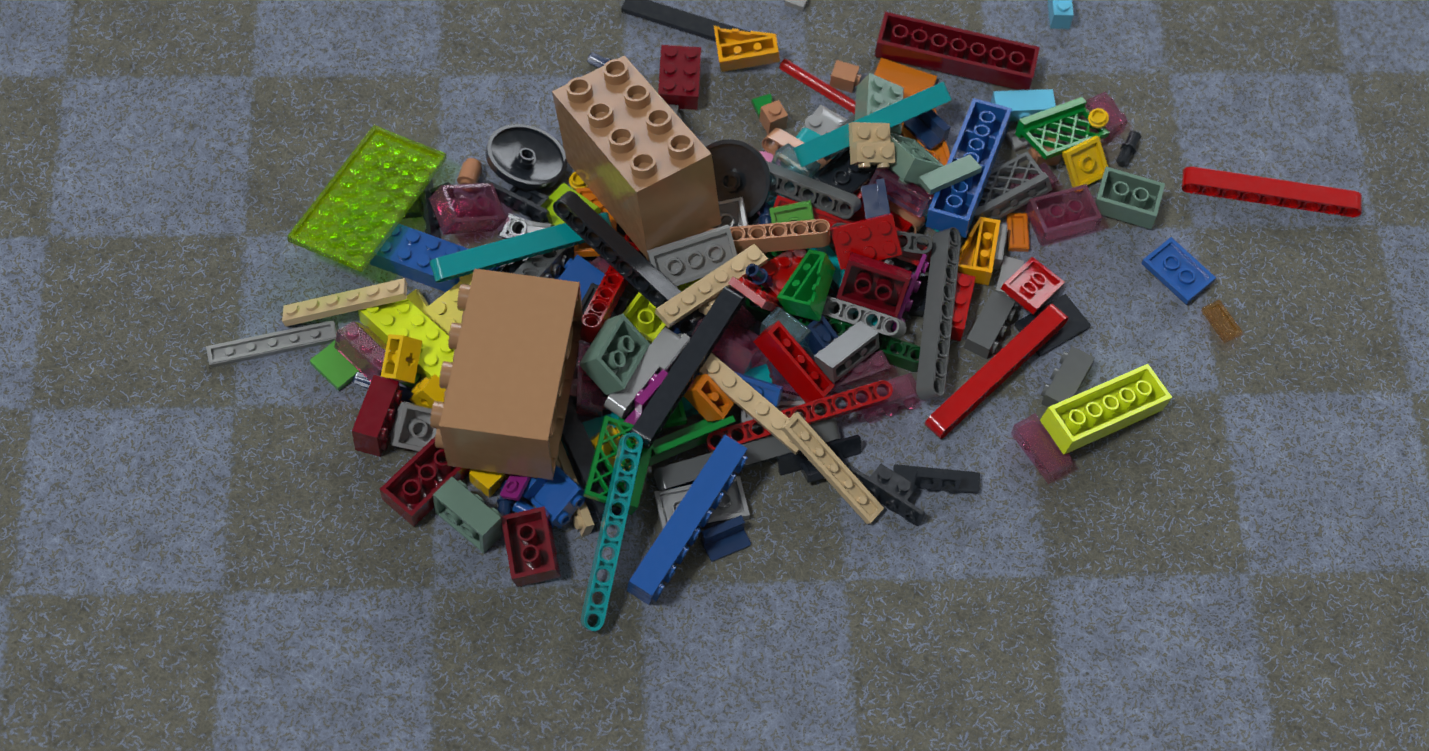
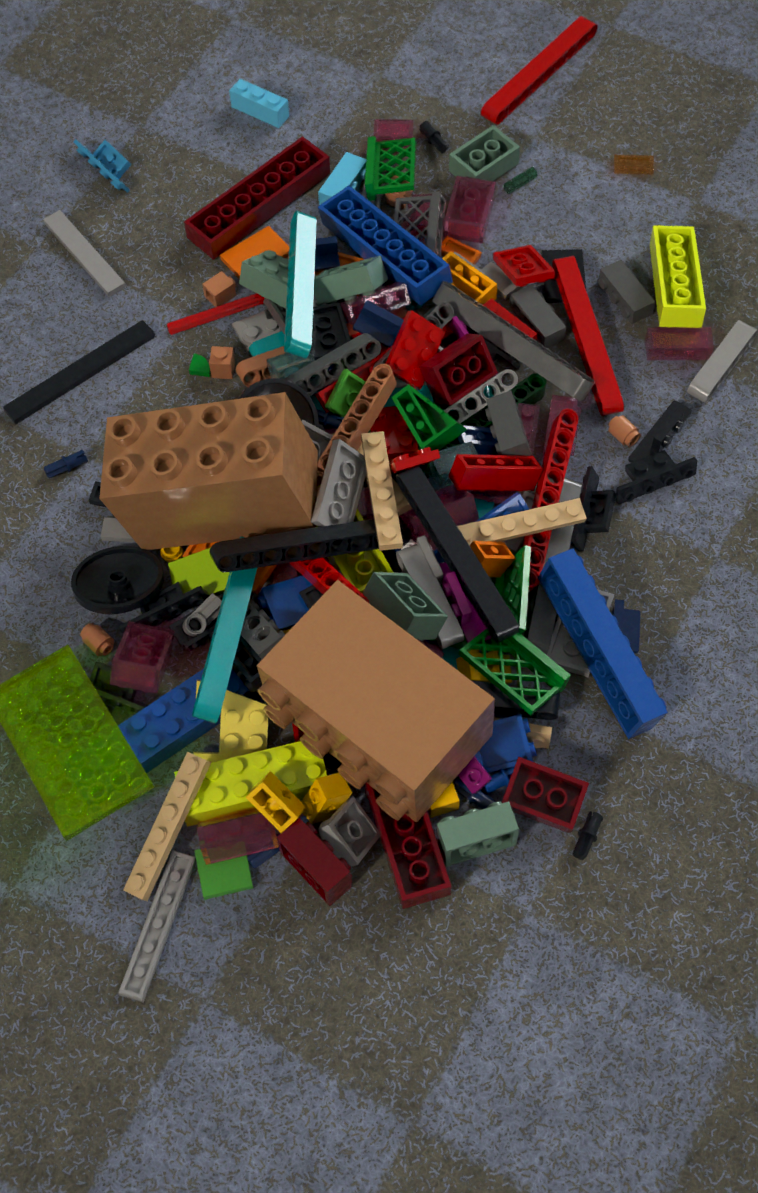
camera: 50 degrees left, 0 degrees up
teal beam [581,433,643,631] -> none
dark red brick [658,45,701,110] -> none
light orange wedge [714,26,780,72] -> none
dark blue axle [746,263,773,289] -> none
tan plate [780,412,884,524] -> none
tan plate [849,122,895,169] -> none
sand green tile [918,154,982,195] -> none
yellow plate [1062,136,1108,190] -> none
yellow plate [1088,108,1109,128] -> none
blue plate [1141,237,1216,305] -> none
none -> clear green axle [503,167,538,194]
none -> black axle [573,811,603,860]
none -> nougat brick [608,415,641,447]
none -> light grey beam [687,320,758,403]

